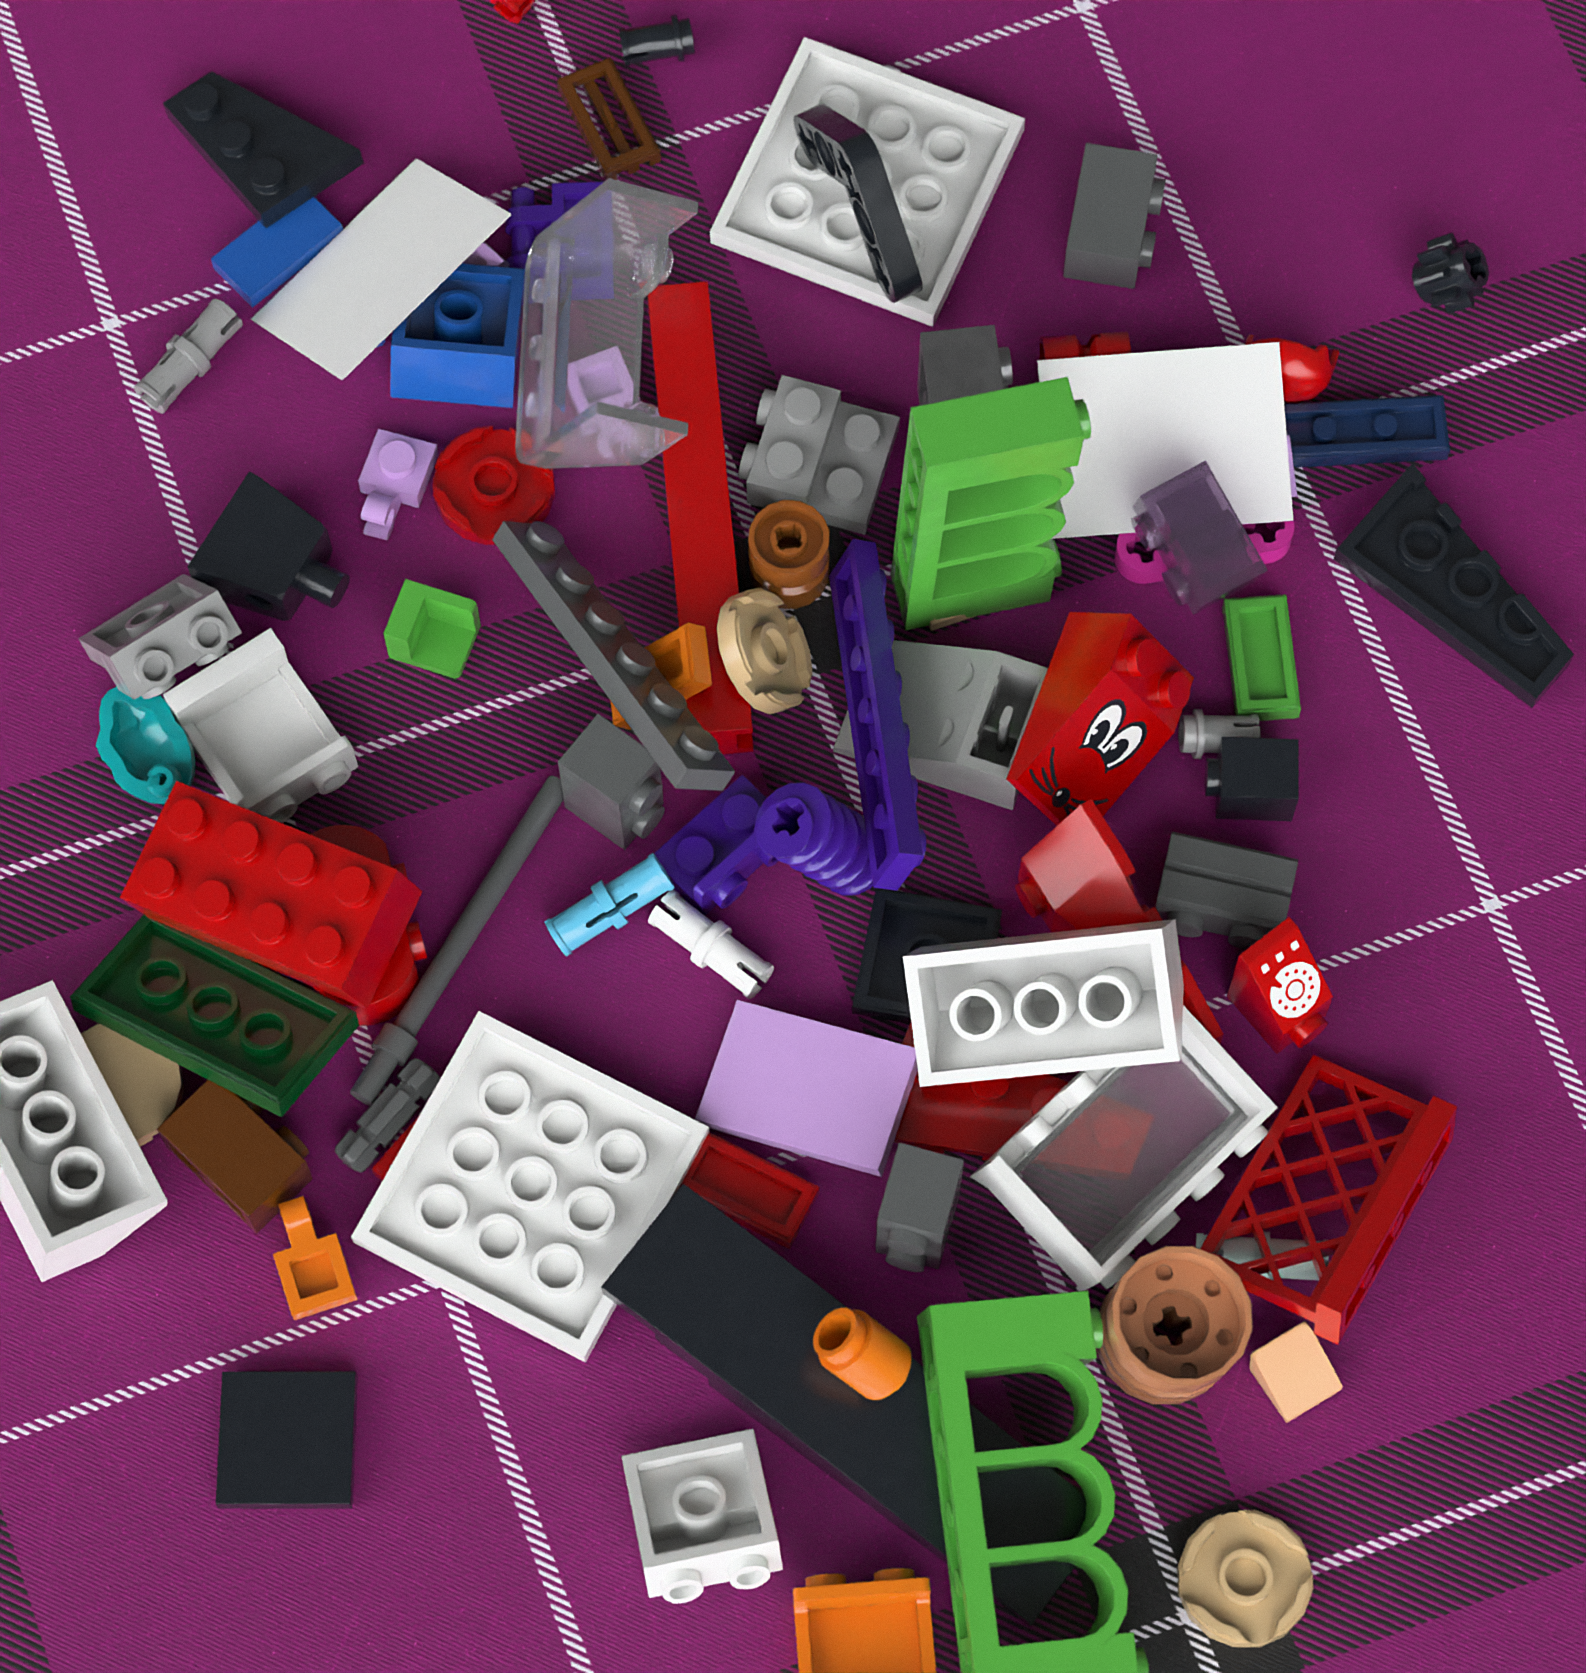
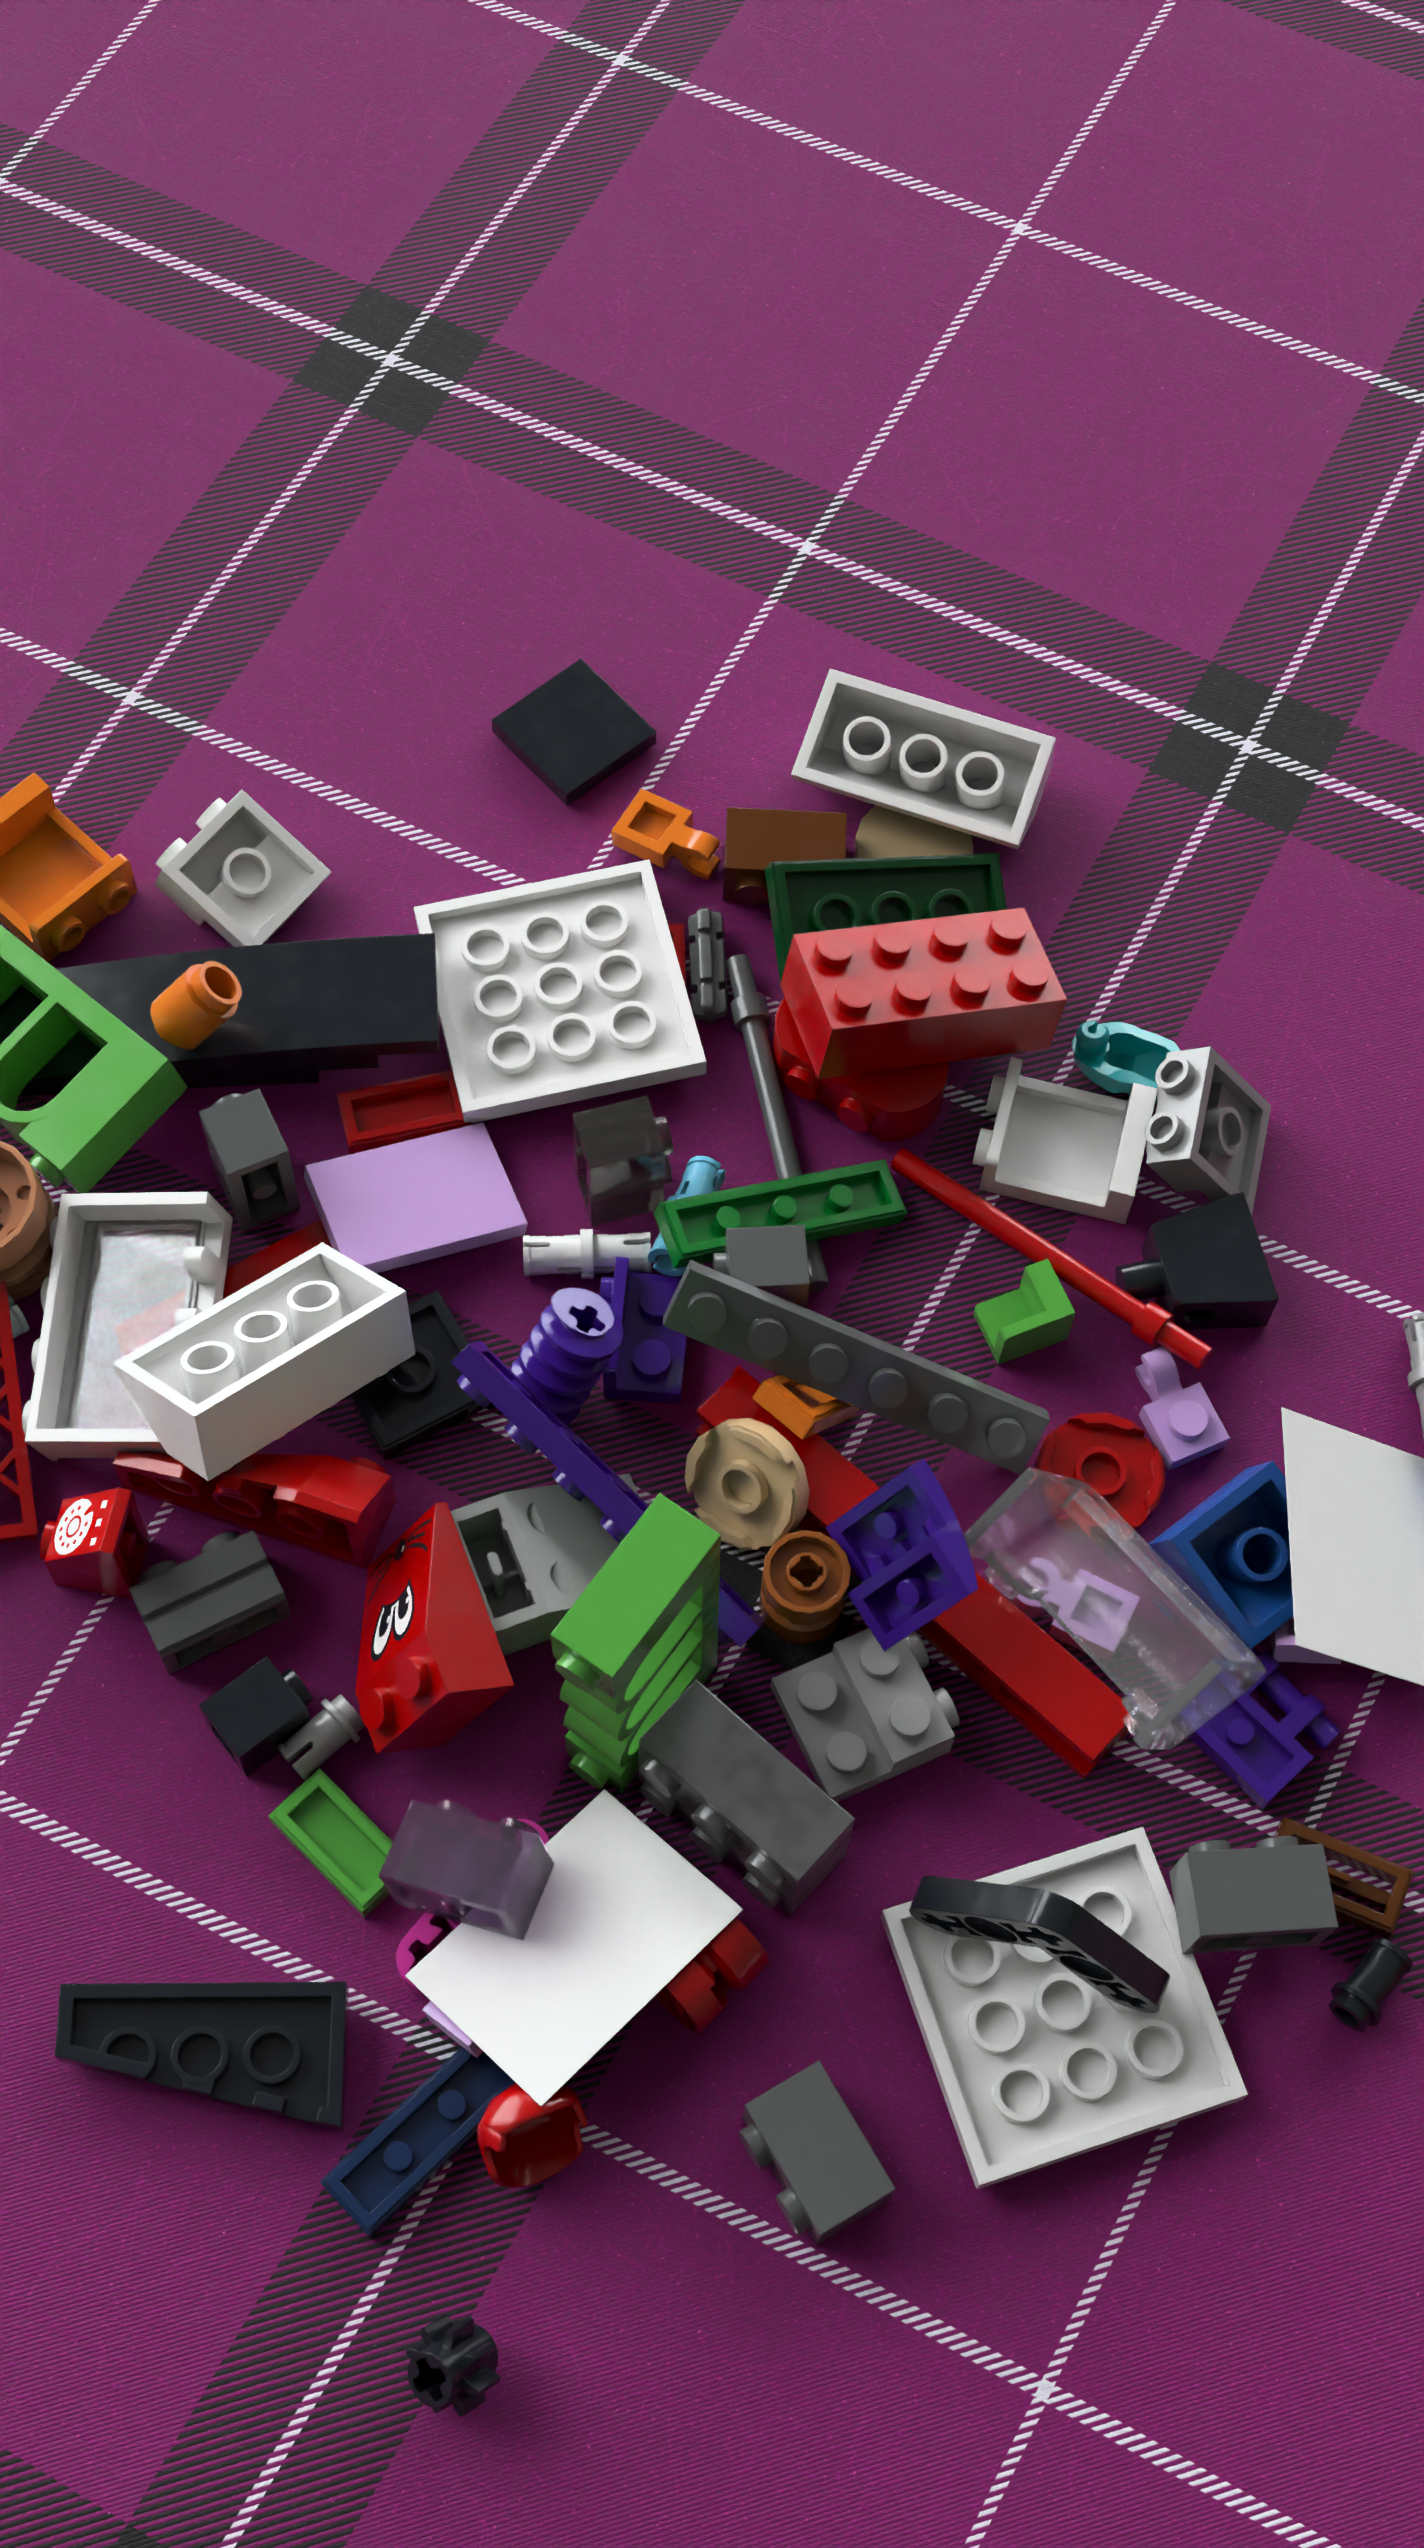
camera: 135 degrees right, 5 degrees down
none -> clear smoke piece [573,1096,674,1226]
none -> green tile [653,1159,907,1269]
none -> dark purple slope [825,1459,978,1652]
none -> red bar [890,1148,1214,1370]
none -> dark grey brick [1169,1836,1338,1954]

